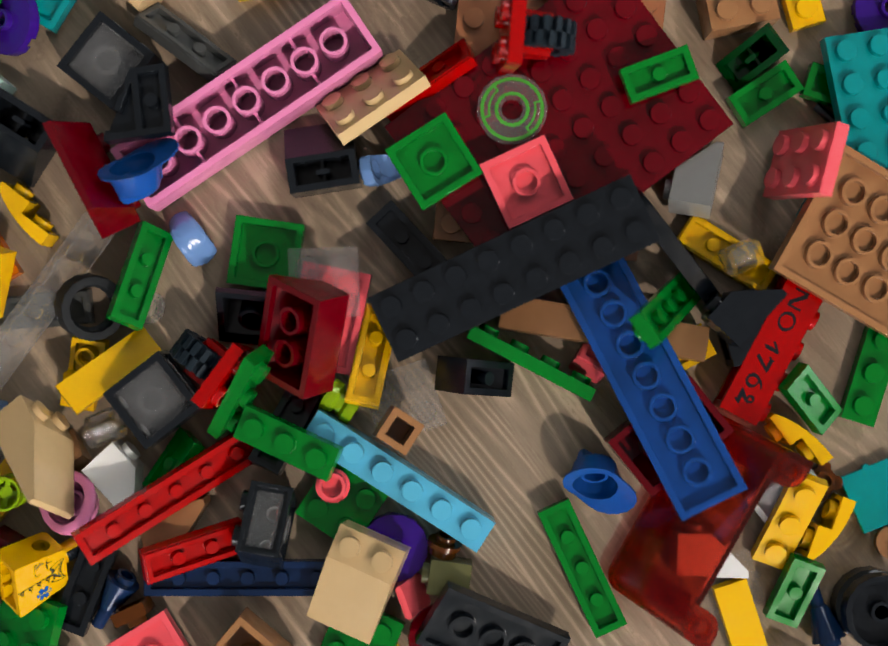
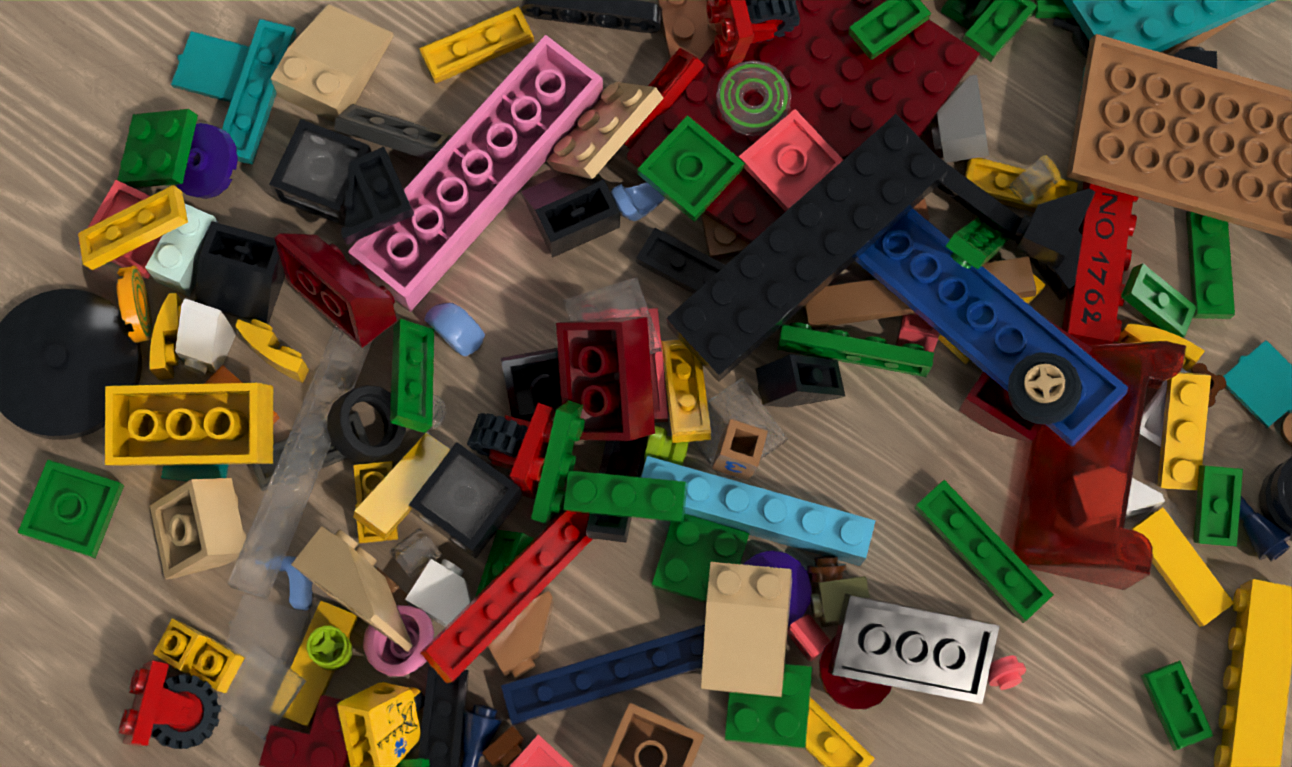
camera: 20 degrees left, 15 degrees down
blue piece [97,138,179,204] -> none
red tile [138,516,242,585] -> none
green plate [226,215,306,289] -> none
black piece [231,480,297,570] -> none
coral plate [315,468,350,503] -> none
blue piece [562,449,637,514] -> none
coral plate [763,121,850,200] -> none
yellow slope [797,493,857,560] -> none
none -> black wheel [1008,352,1081,425]

